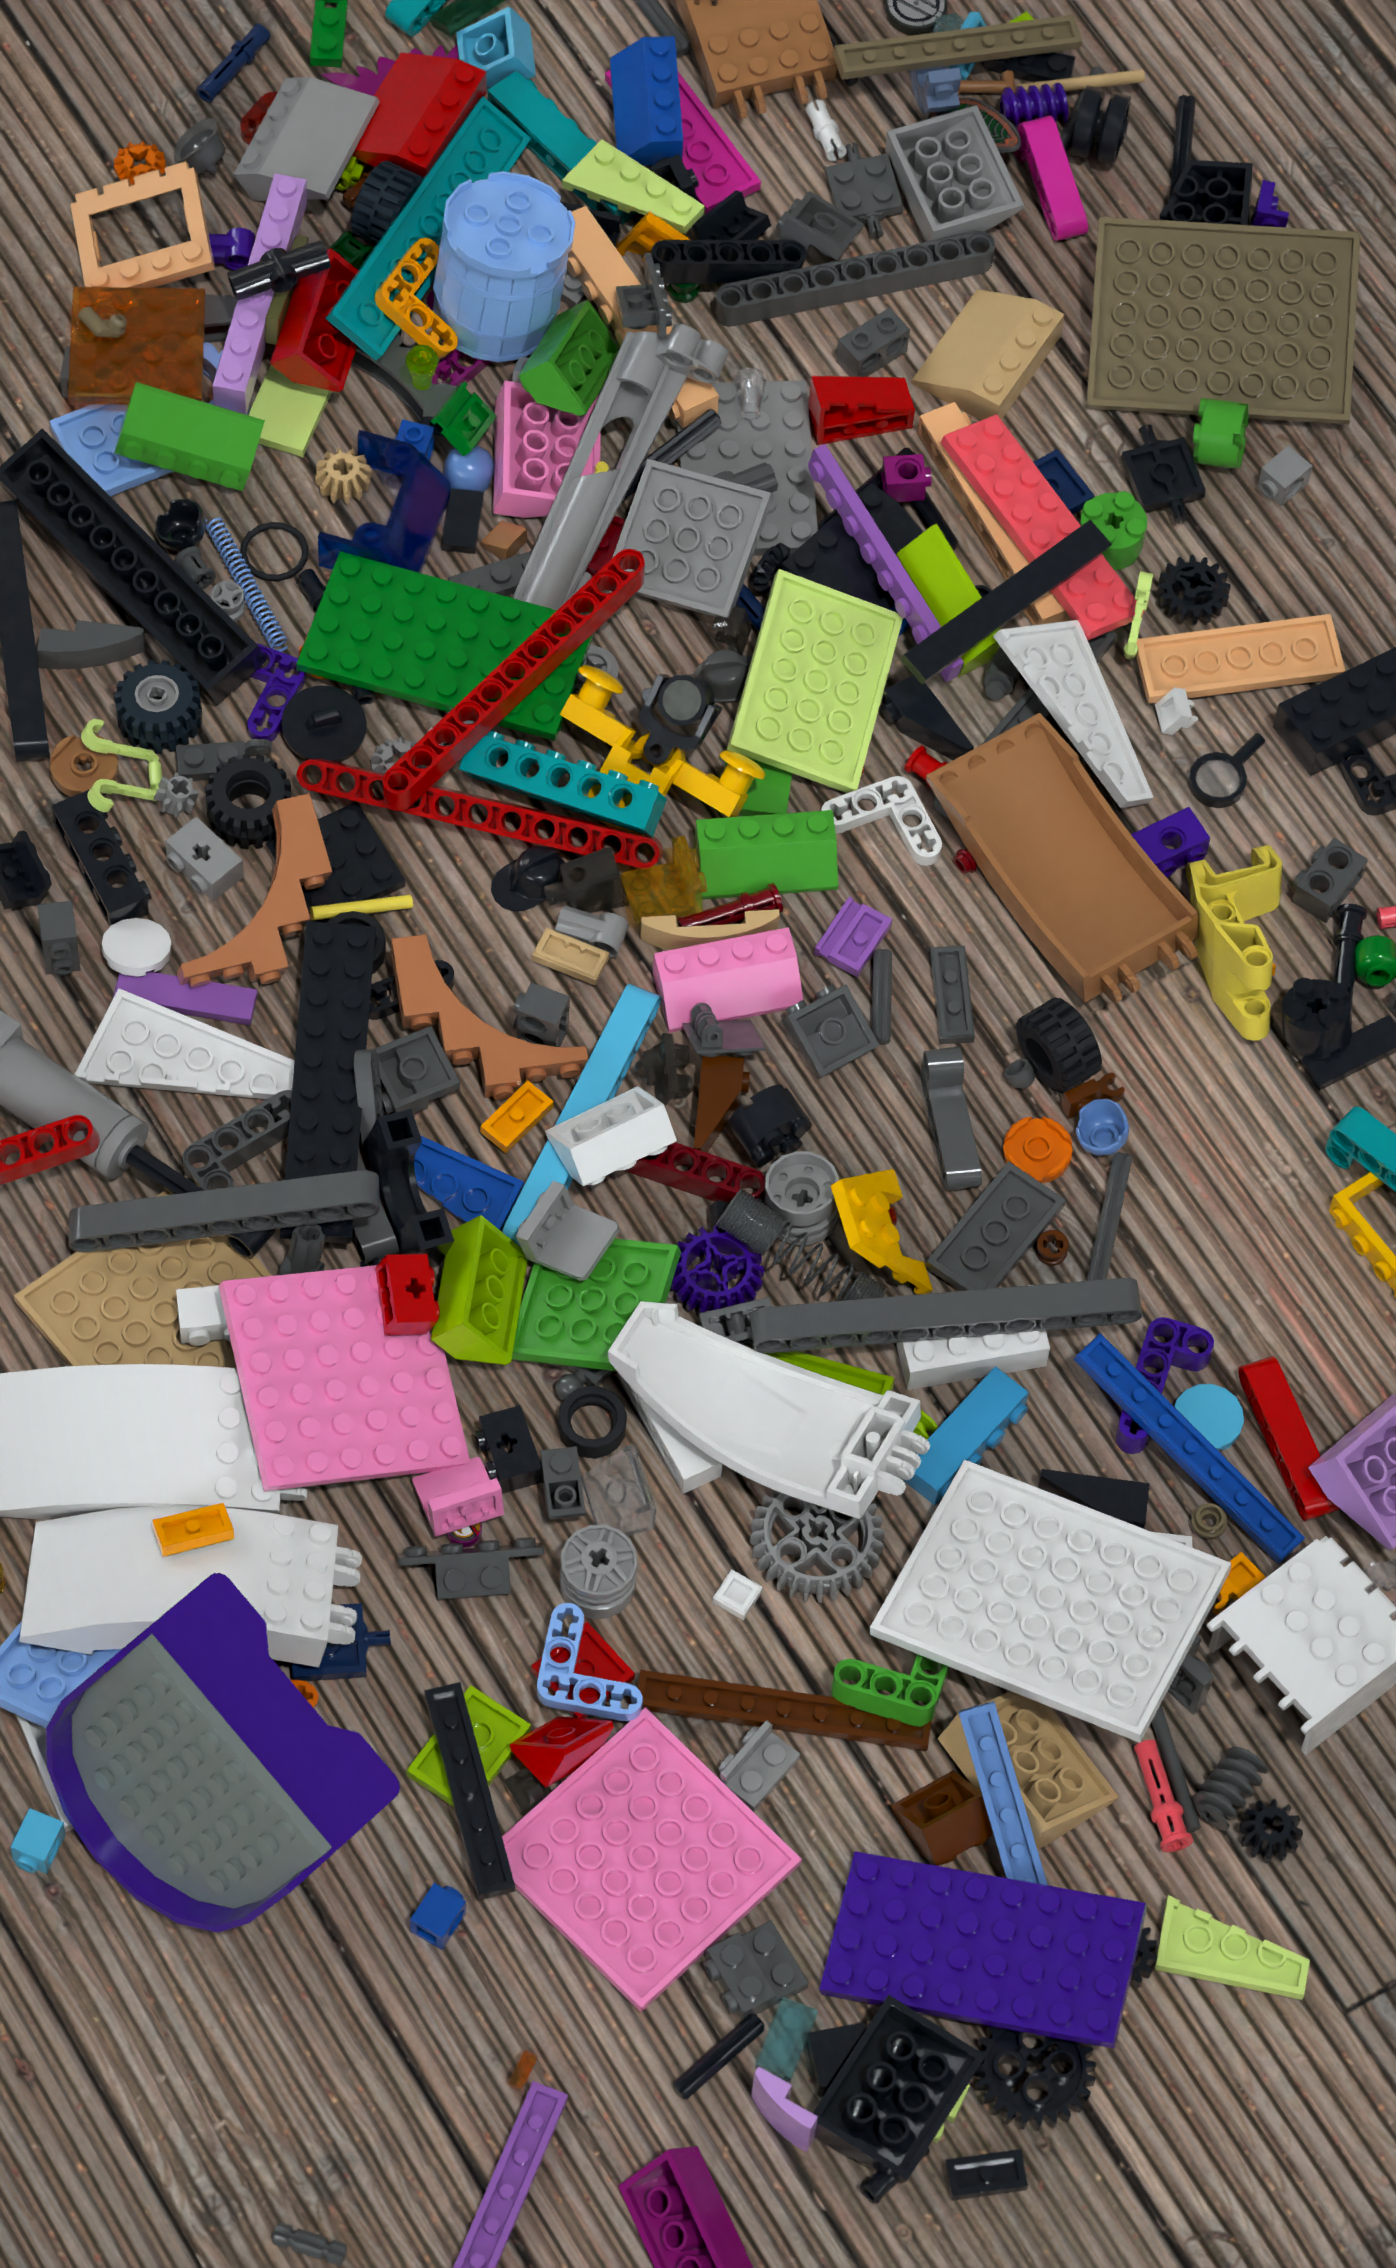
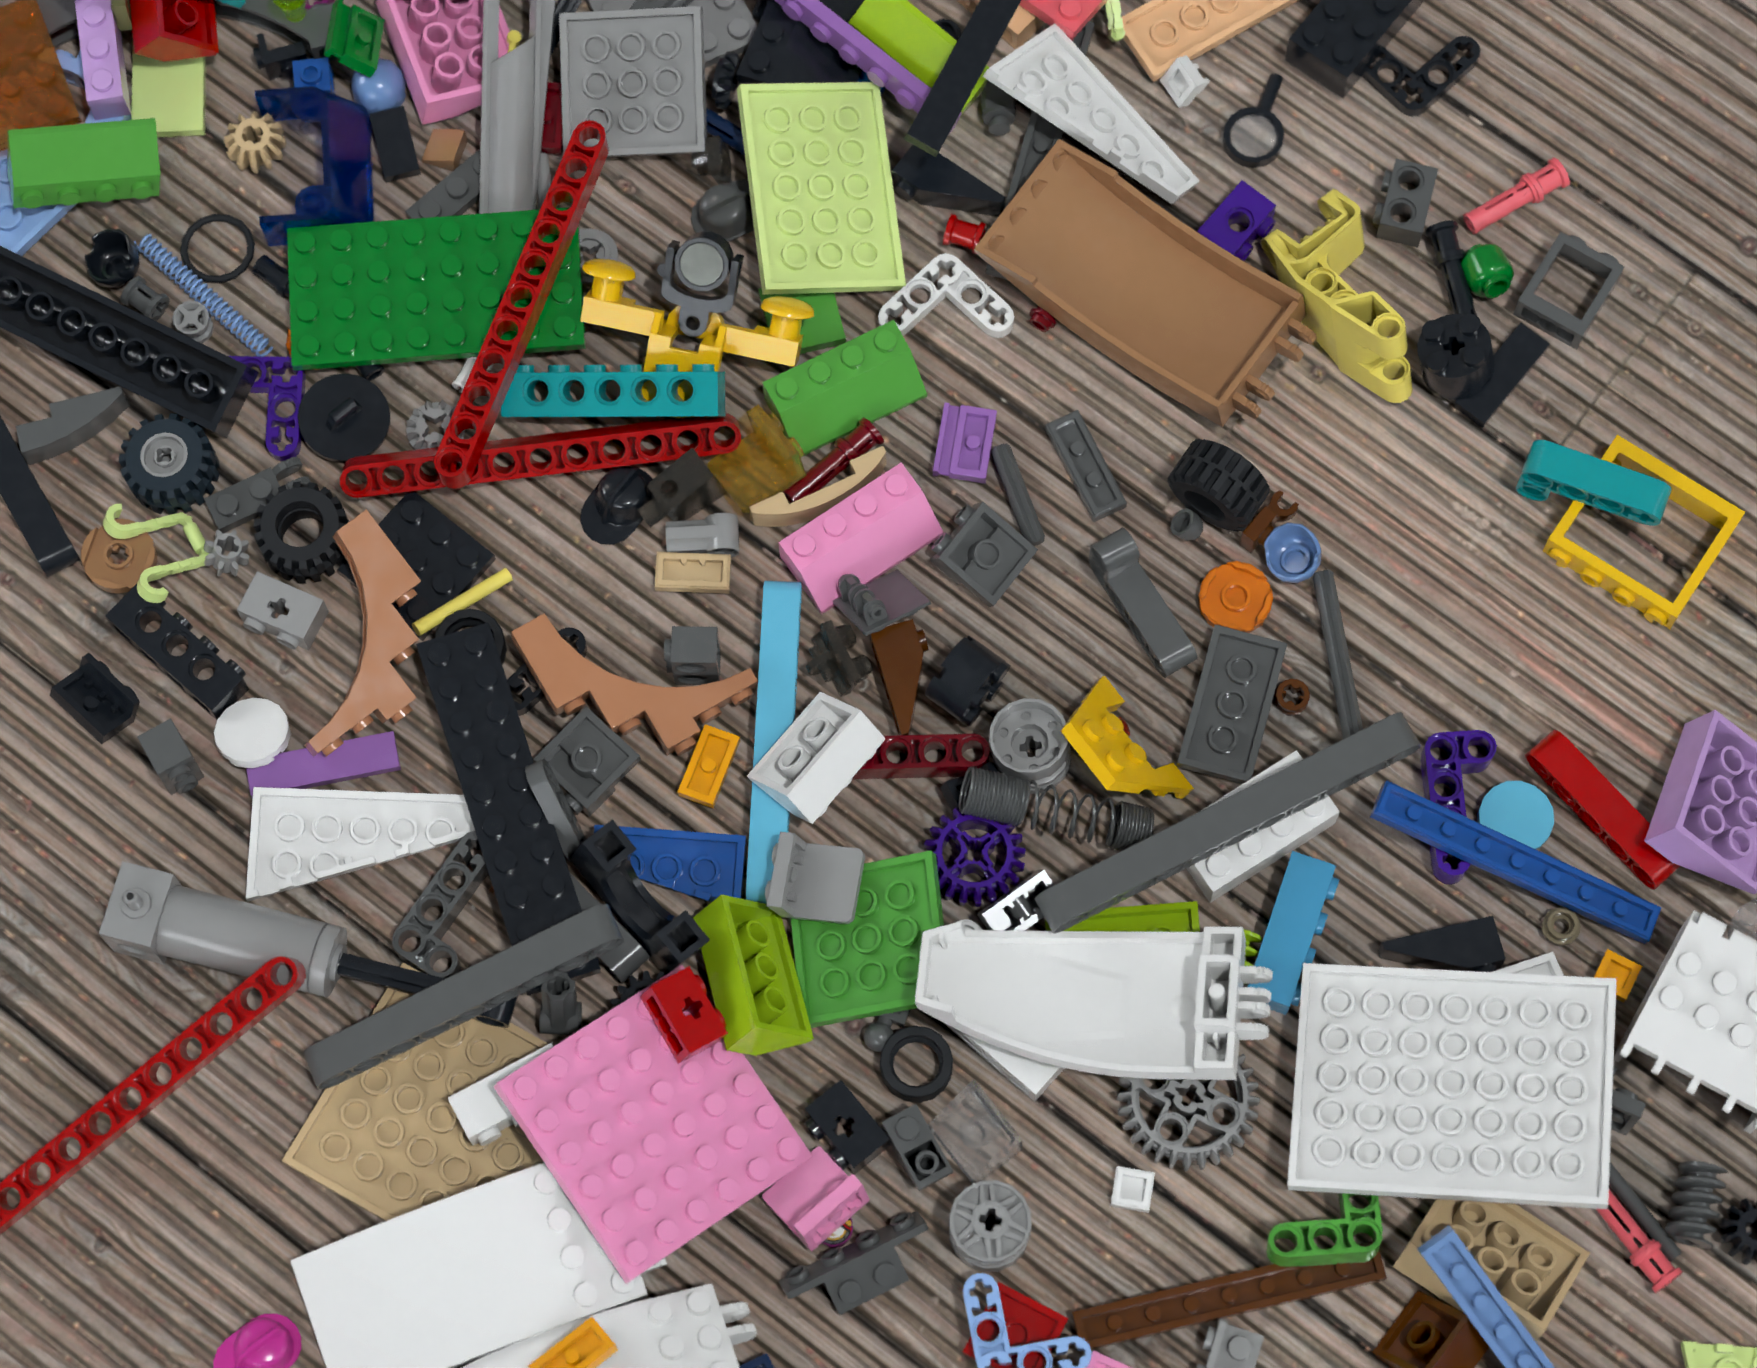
camera: 15 degrees left, 10 degrees up
none -> black bracket [253,33,308,80]

